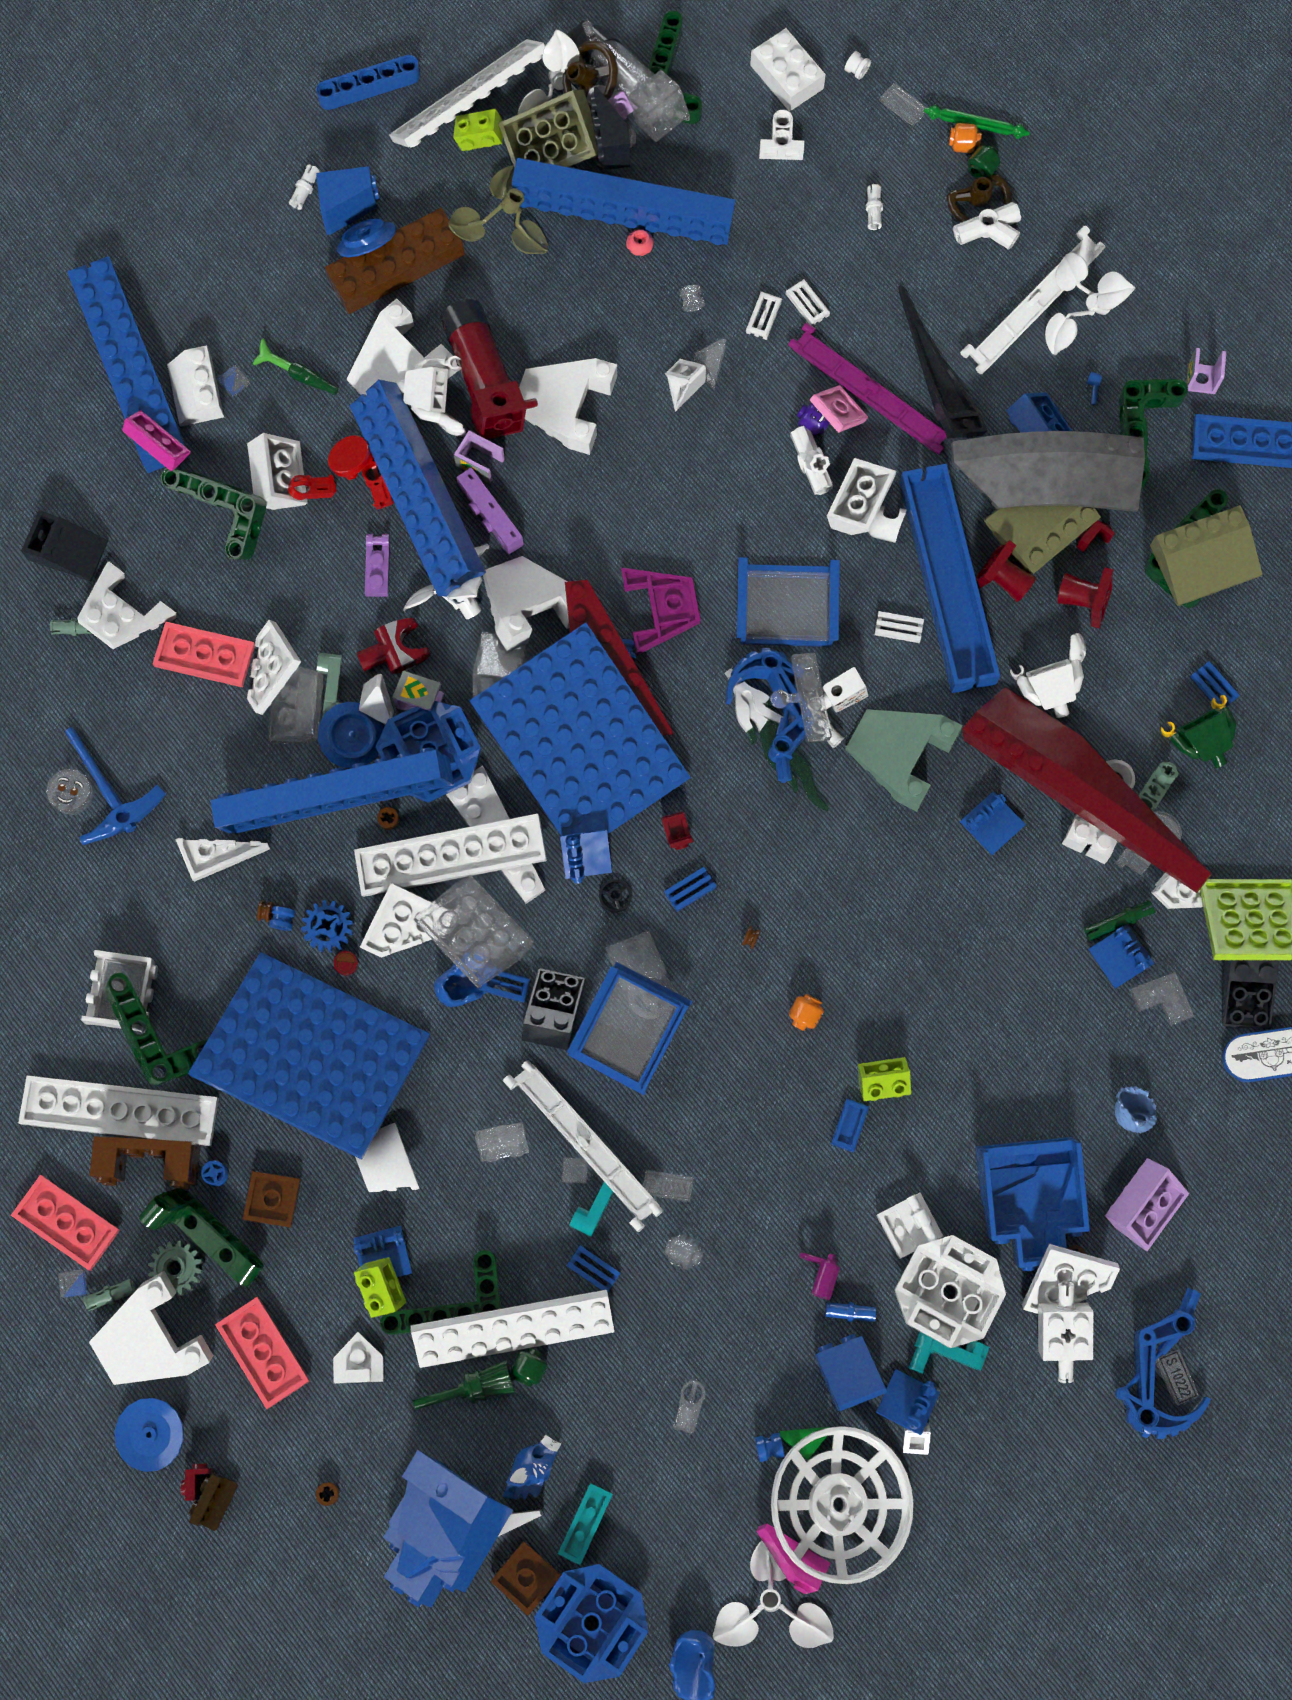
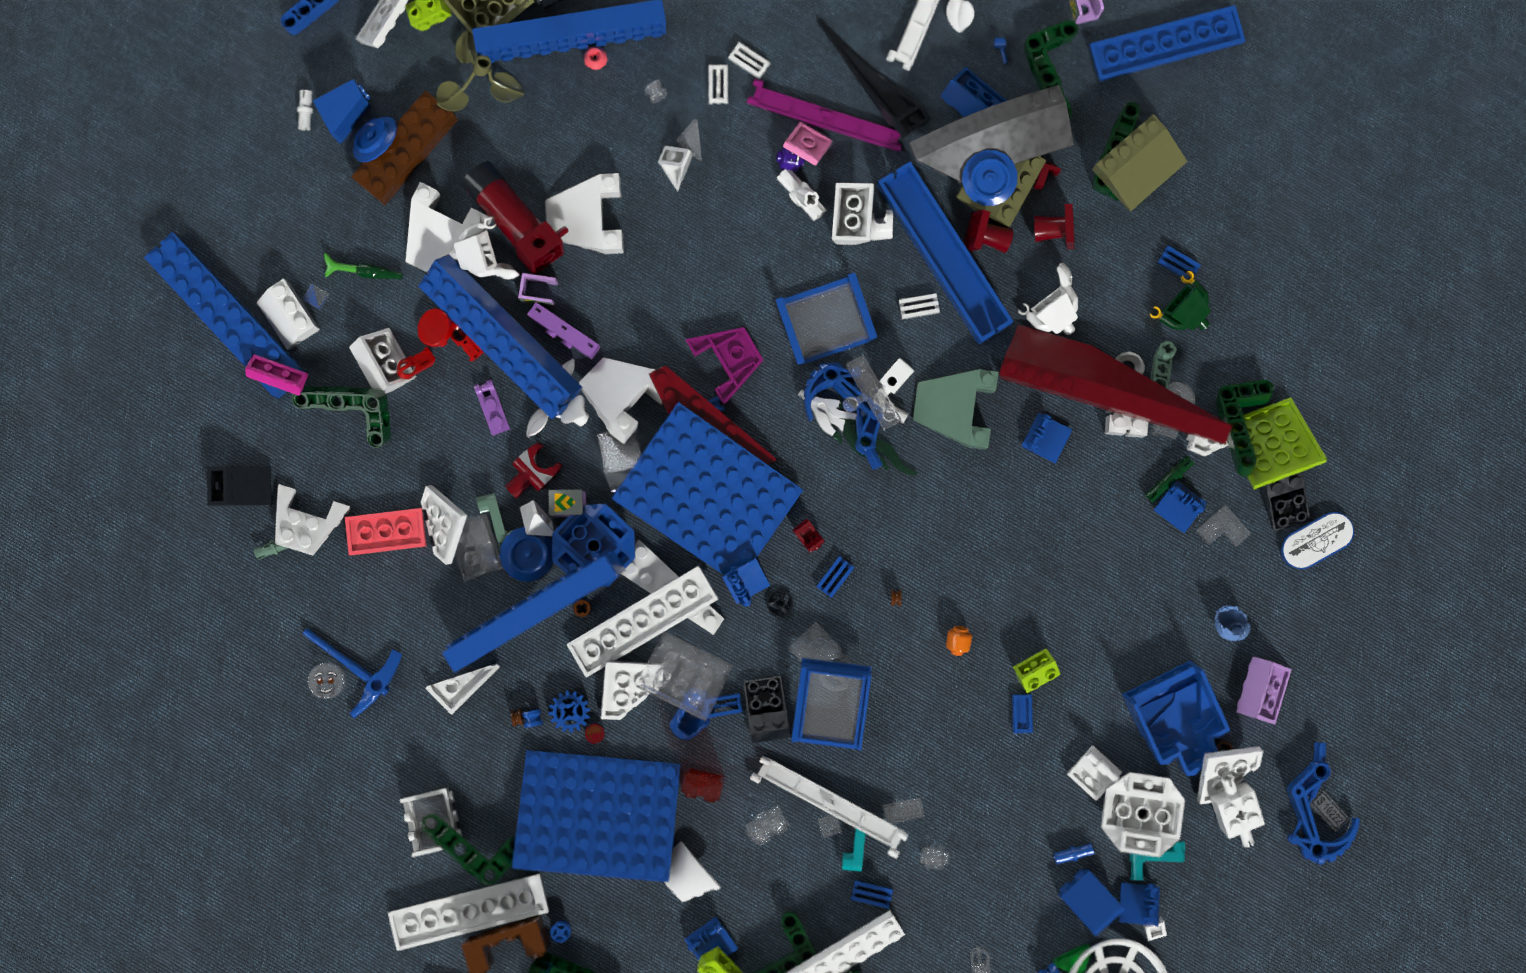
camera: 20 degrees left, 10 degrees up
reddish brown plate [243,1171,301,1228] -> none
magenta piece [799,1253,840,1301] -> none
none -> clear red slope [681,768,725,803]
none -> blue piece [962,150,1018,206]
none -> dark green beam [1216,380,1274,477]

